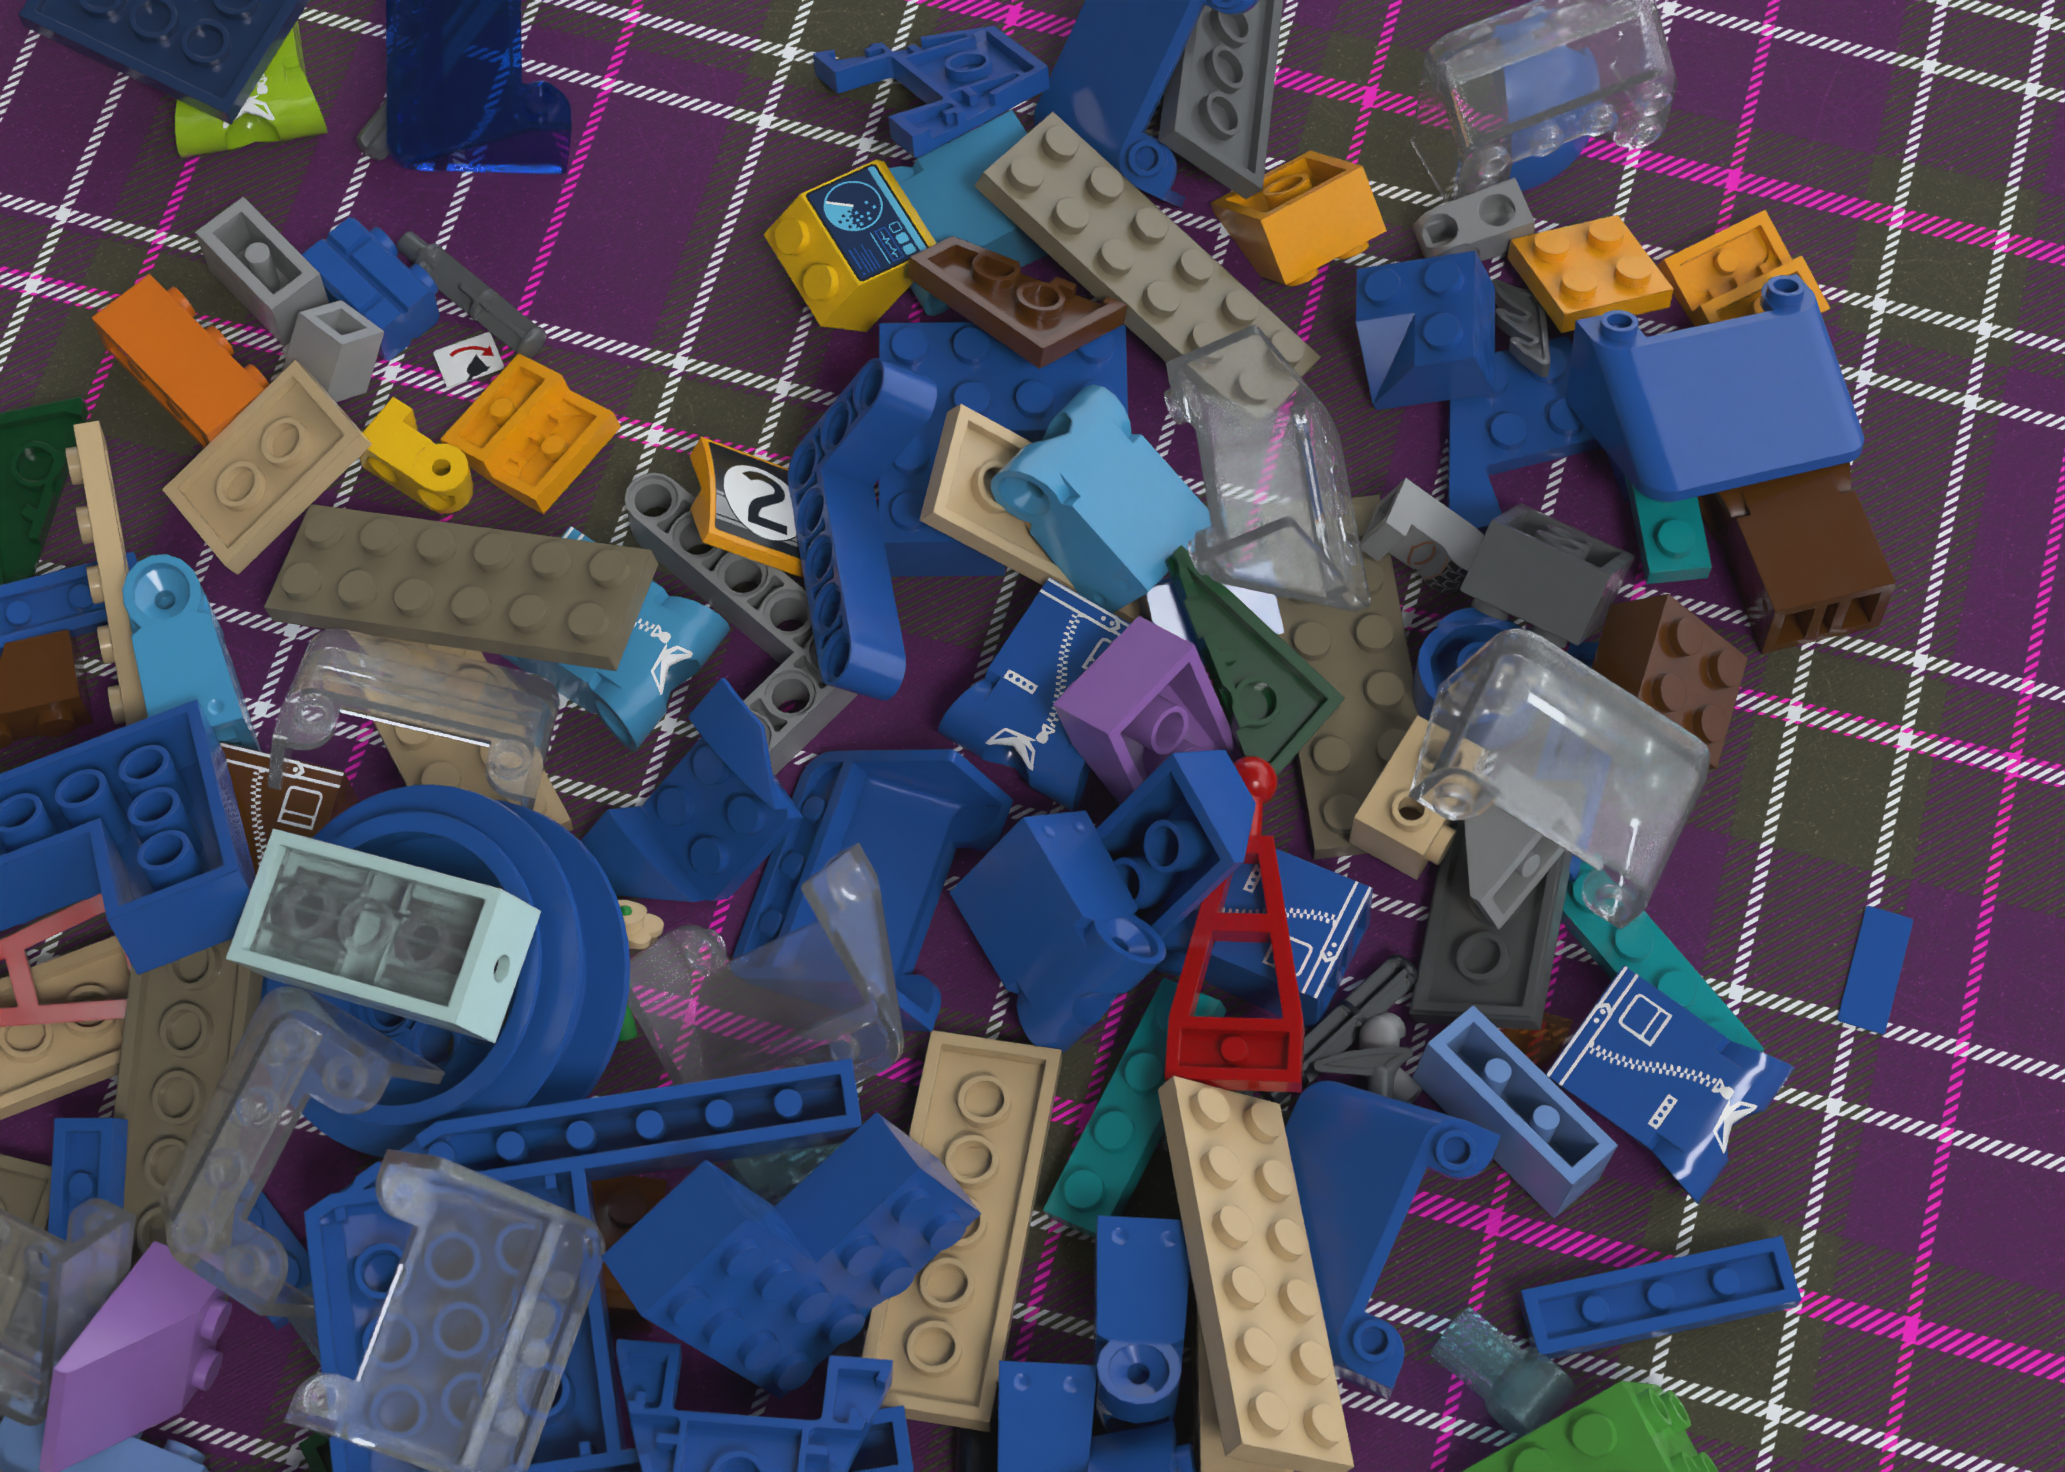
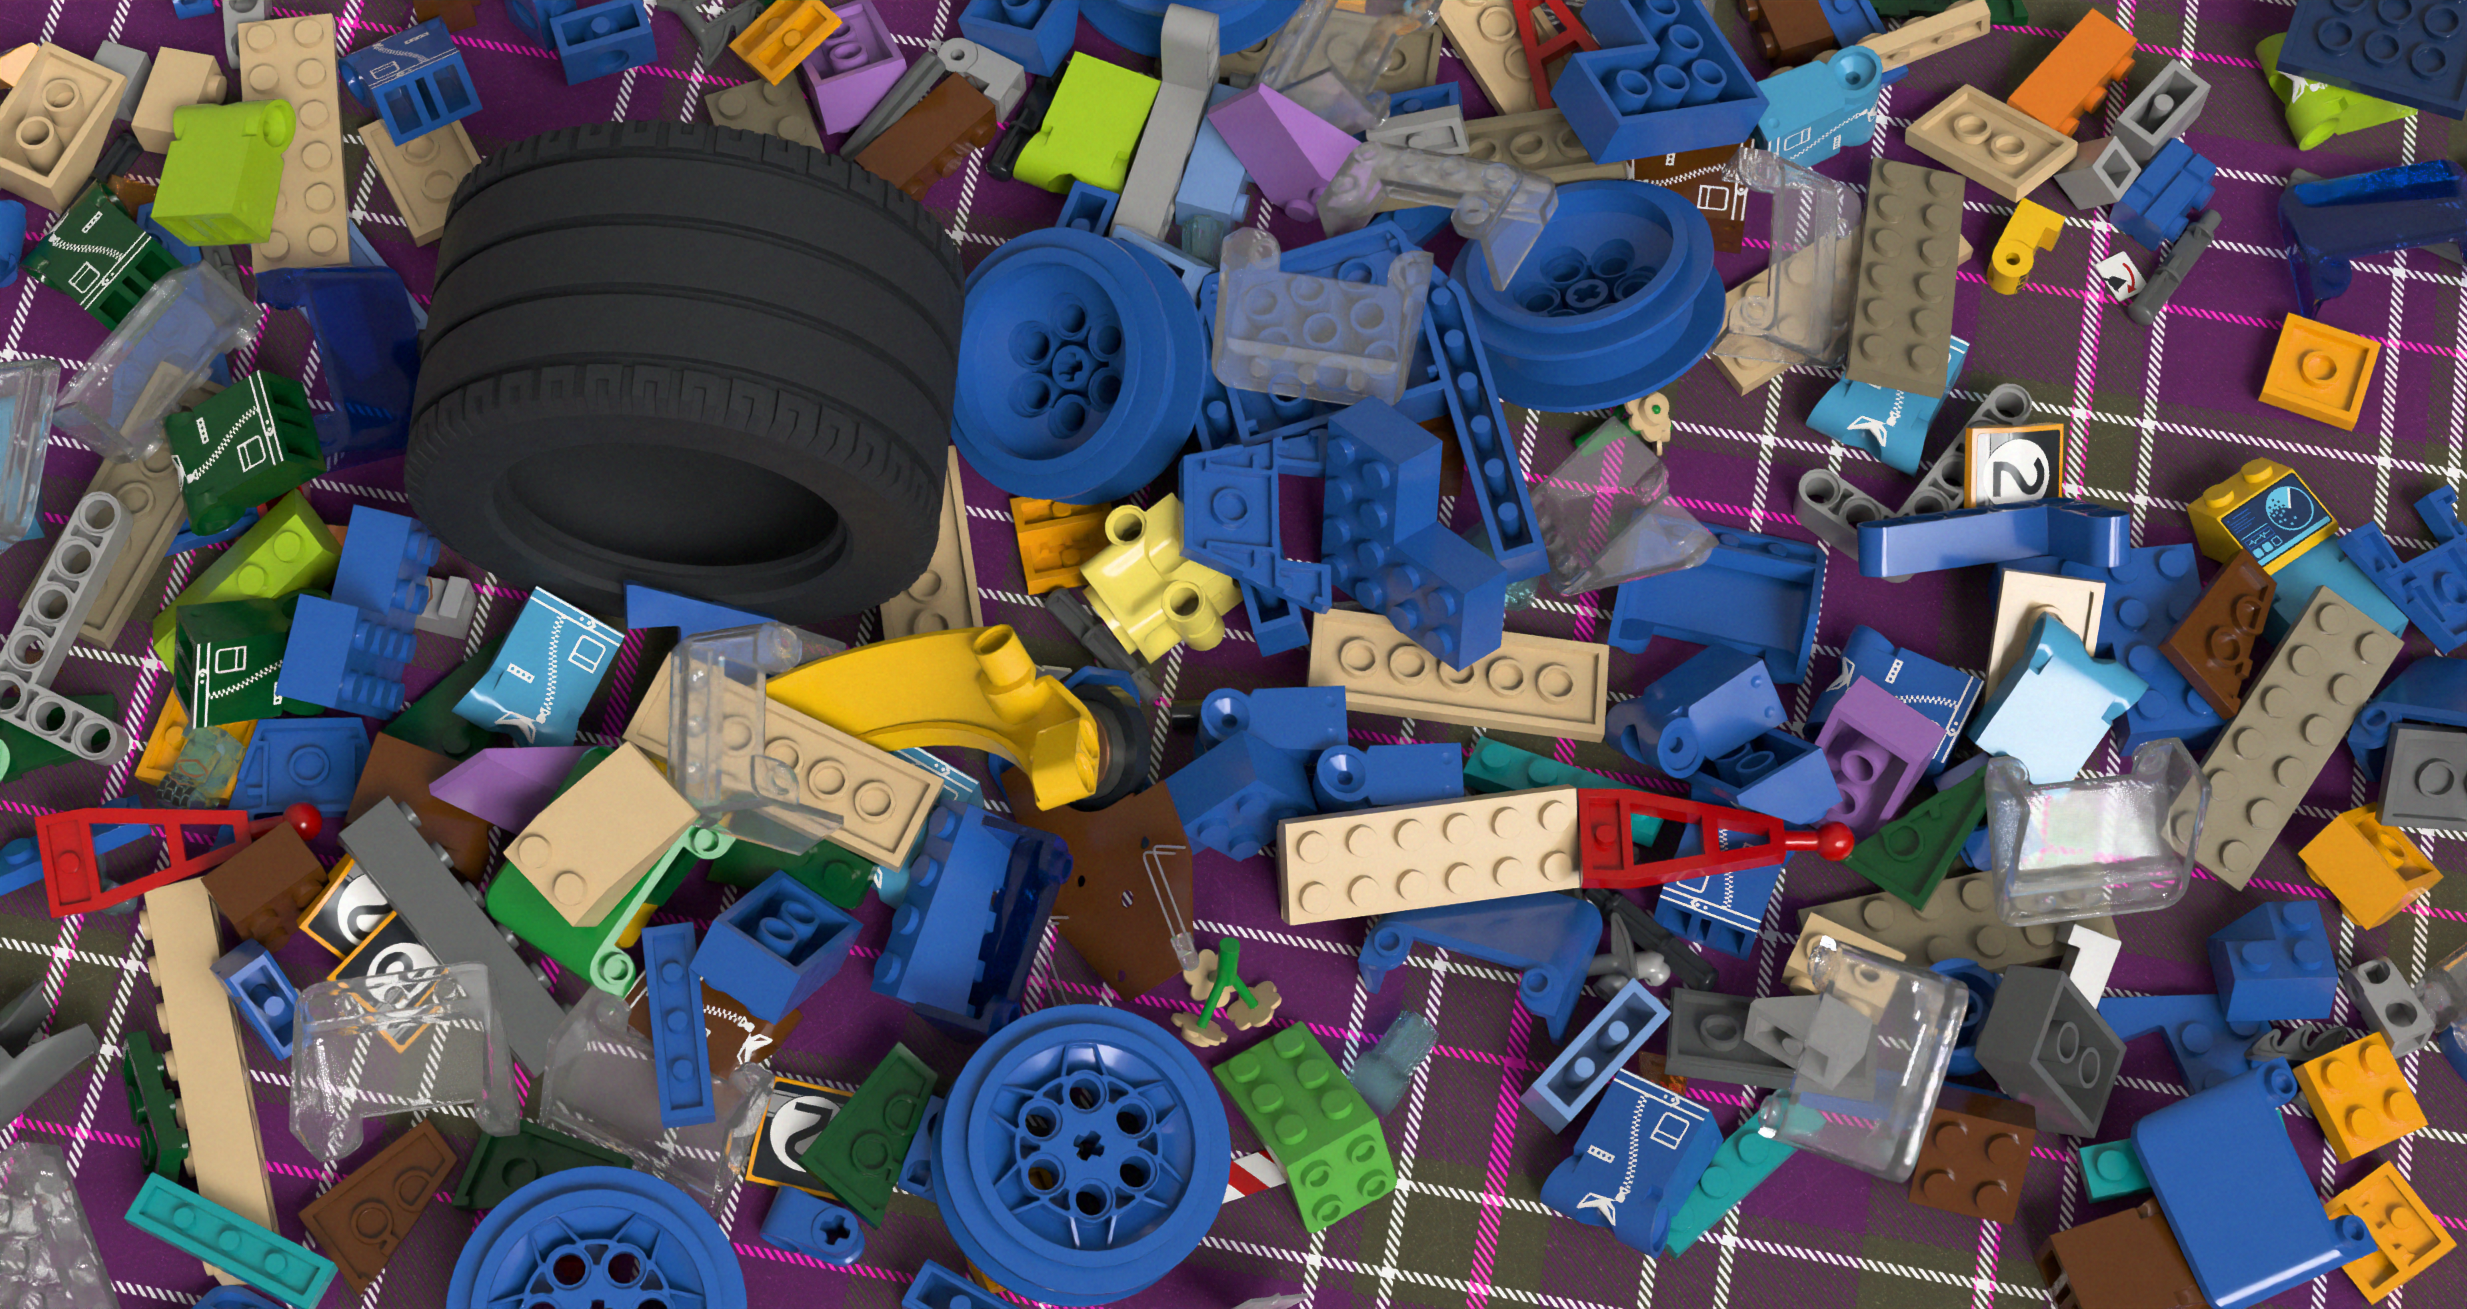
camera: 85 degrees right, 0 degrees up
brick [226,828,541,1043] -> none
light orange slope [440,353,621,515] -> none
blue piece [581,678,803,902] -> none
blue plate [1518,1236,1802,1363] -> none
none -> light grey plate [1366,104,1470,169]
none -> light orange plate [2258,312,2381,432]

